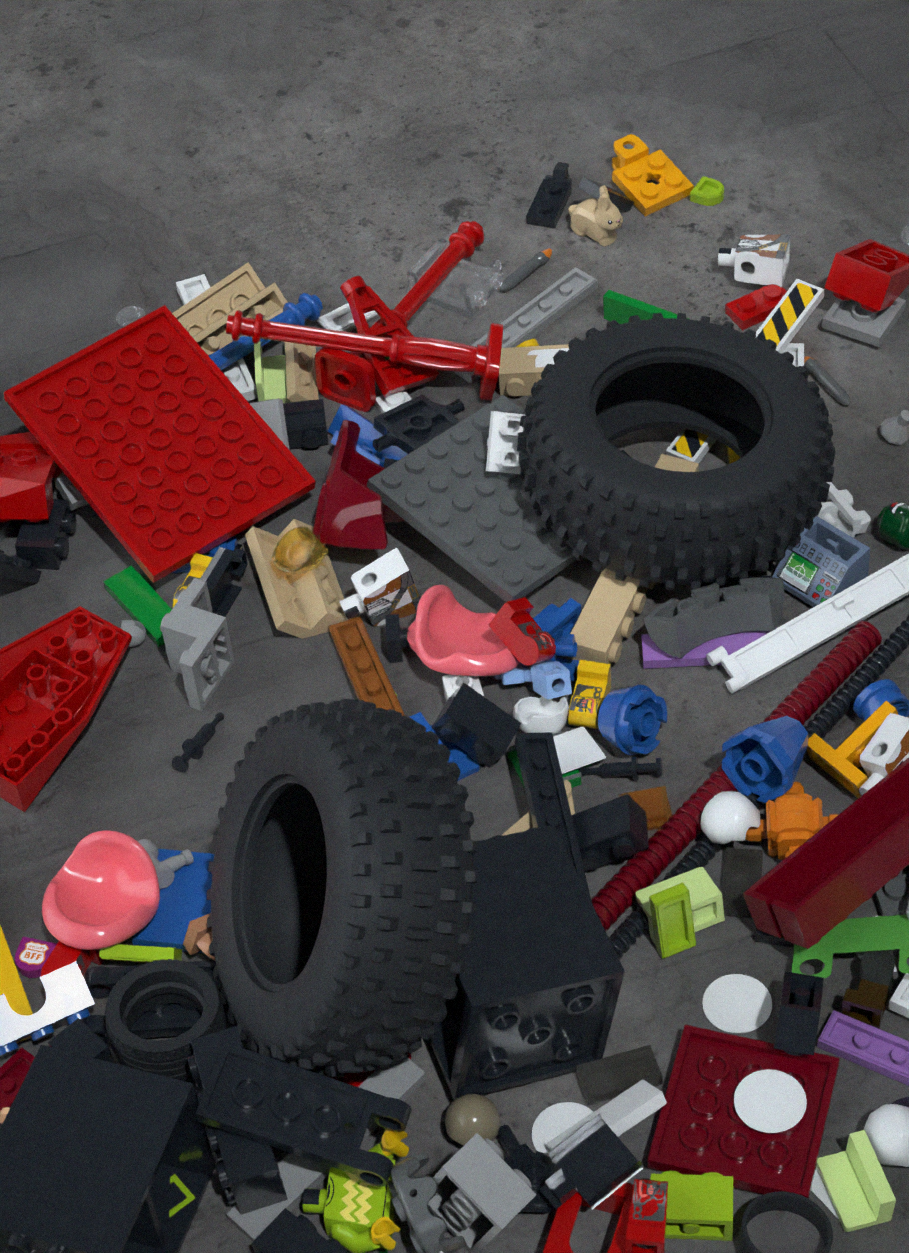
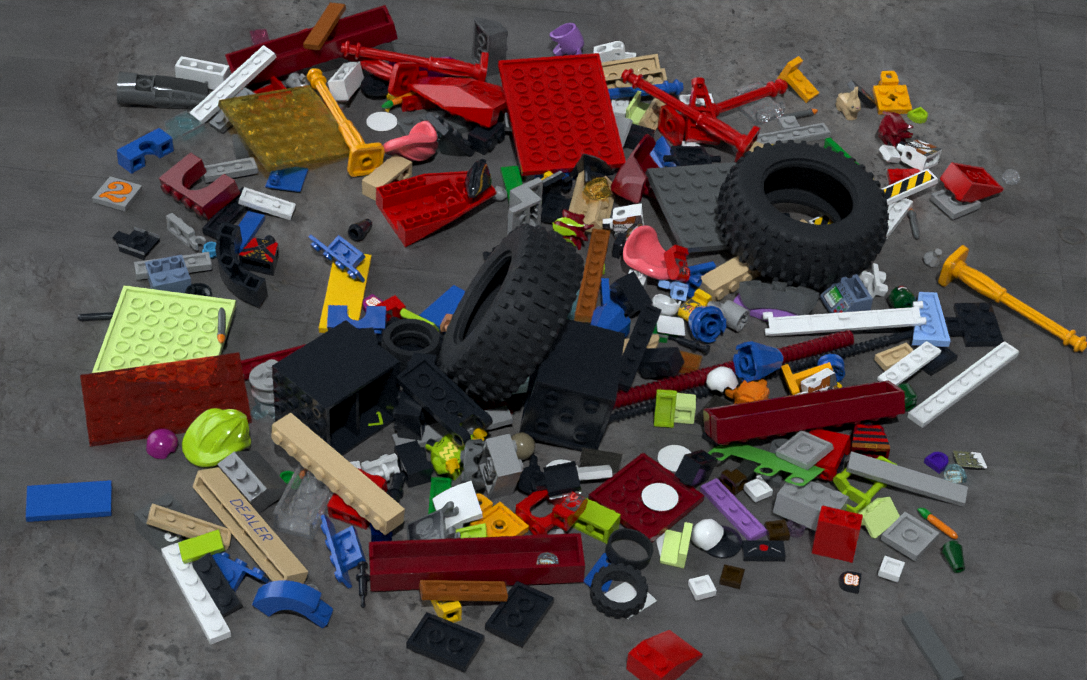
camera: 20 degrees right, 5 degrees down
coral piece [42,830,160,950] -> none
light grey piece [138,839,194,888] -> none
white hips [486,411,525,474] -> none
black hinge [526,162,572,228] -> none
none -> black hat [465,159,492,198]
none -> black plate [541,193,572,223]
none -> medium lavender piece [550,23,584,56]
none -> dark red hair [552,210,594,250]
none -> black shield [569,153,614,185]
none -> blue cone [590,303,631,337]
none -> white leg [594,41,625,63]
none -> light grey piece [707,300,750,332]
none -> light orange bracket [777,56,820,103]
none -> light grey plate [778,116,800,130]
none -> dark red hair [878,111,914,148]
none -> white plate [879,145,901,163]

